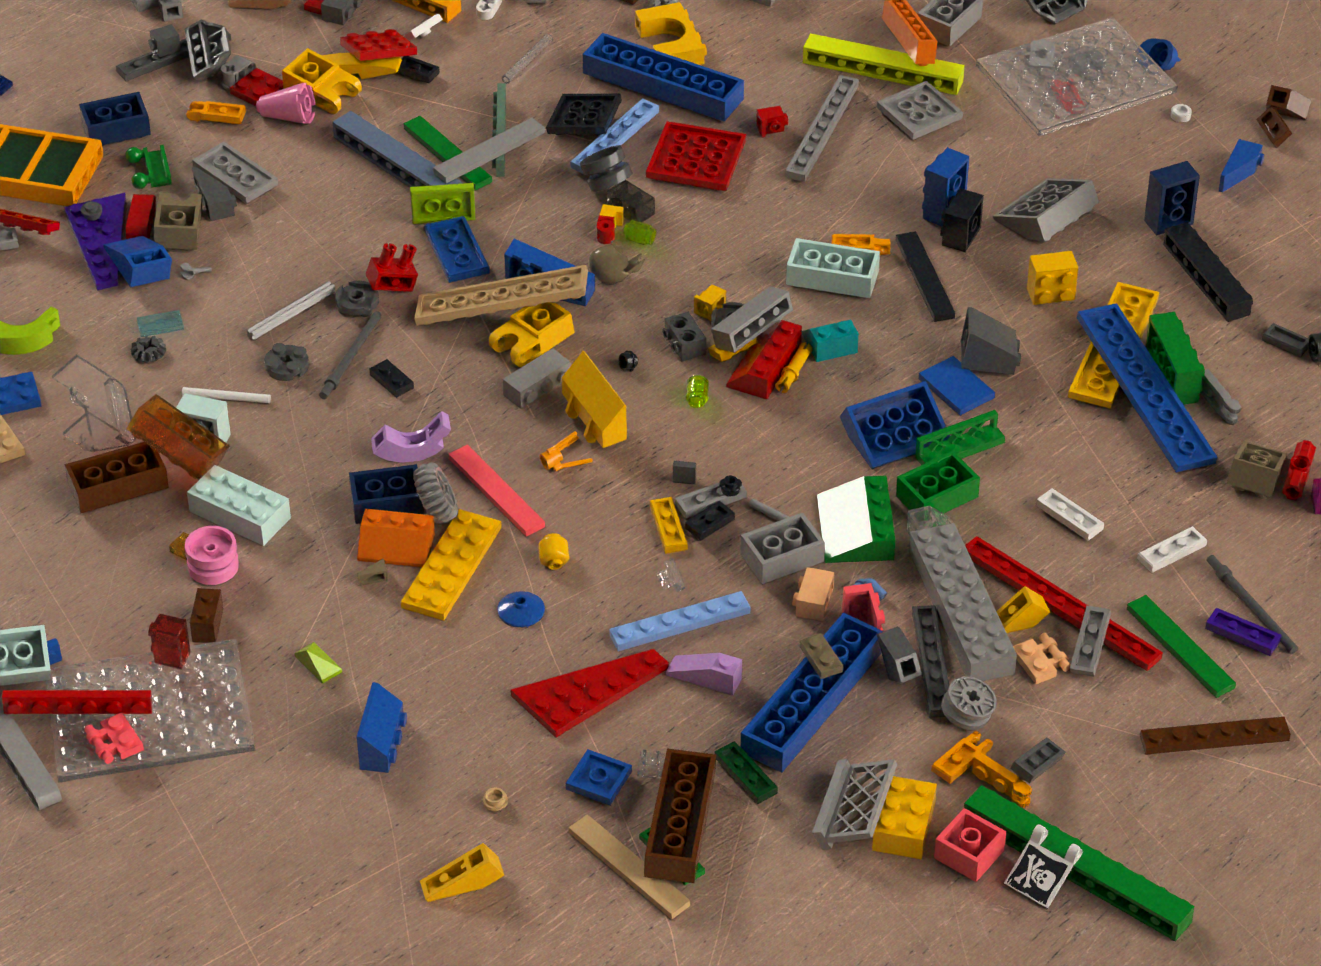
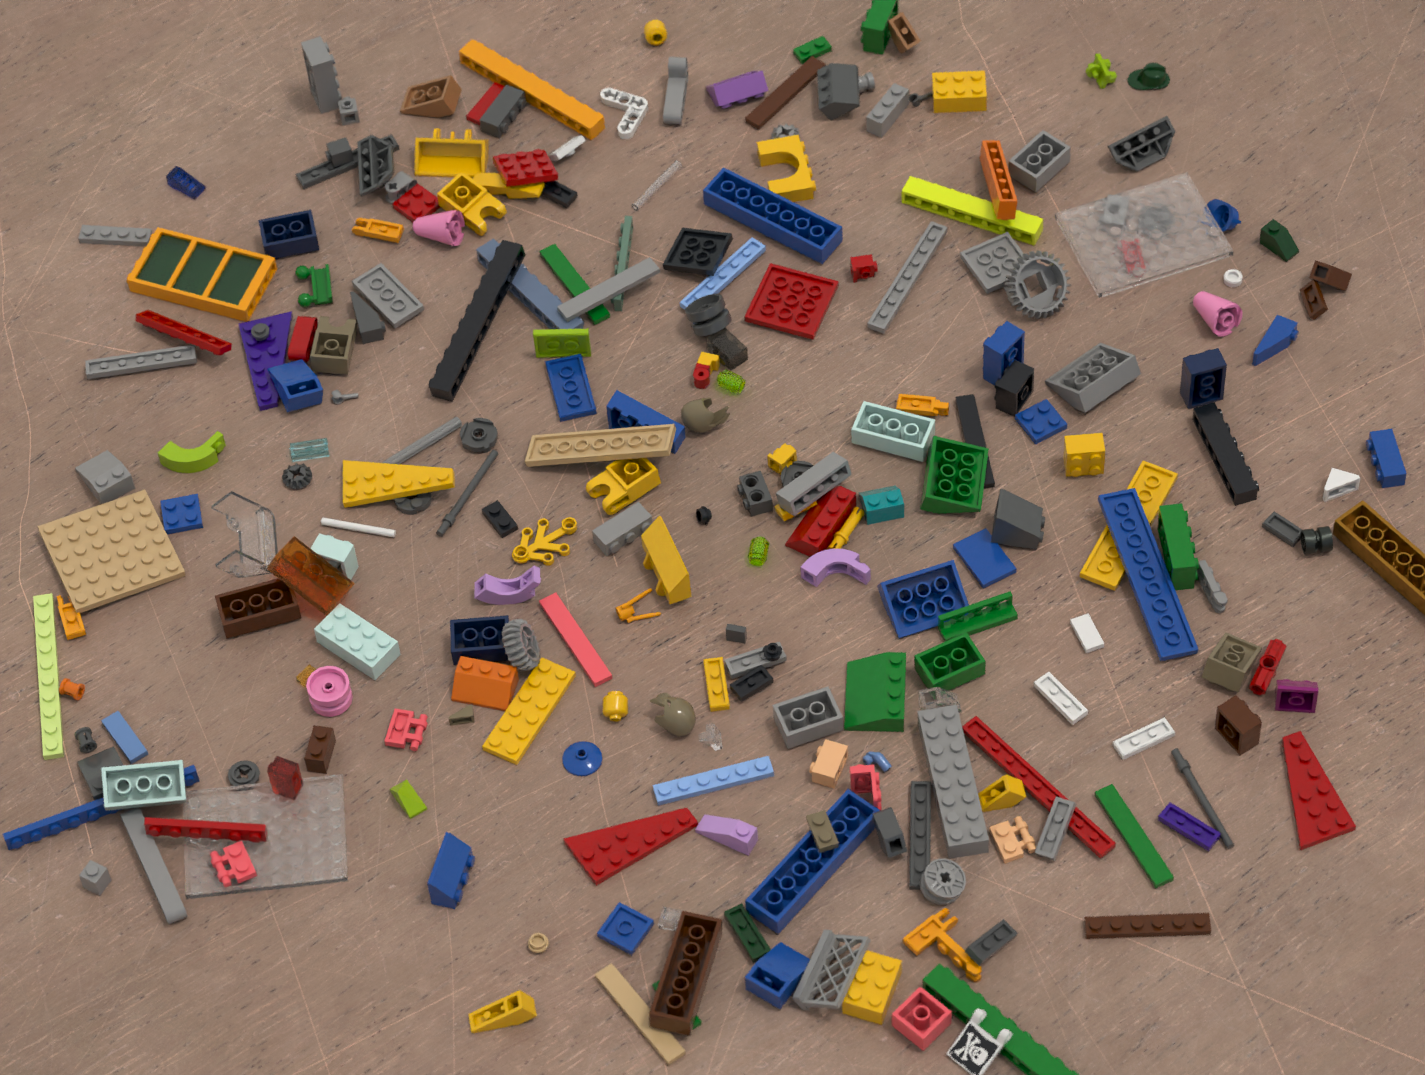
camera: 10 degrees right, 10 degrees up
red brick [365,243,418,292] -> none
light grey bar [749,499,789,521] -> none
none -> dark grey gear [228,760,260,790]
none -> yellow wing [343,460,455,508]
none -> coral plate [384,708,428,751]
none -> yellow piece [415,128,489,178]
none -> black brick [429,240,525,402]
none -> yellow plant [512,517,577,566]
none -> dark tan helmet [650,693,696,737]
none -> blue slope [745,942,810,1009]
none -> lavender arch [801,549,871,587]
none -> green slope [920,436,989,514]
none -> light grey piece [1004,250,1071,319]
none -> blue plate [1015,399,1067,444]
none -> white tile [1070,614,1104,653]
none -> bright pink cone [1193,291,1243,337]
none -> reddish brown brick [1215,695,1262,756]
none -> dark green slope [1259,219,1299,262]

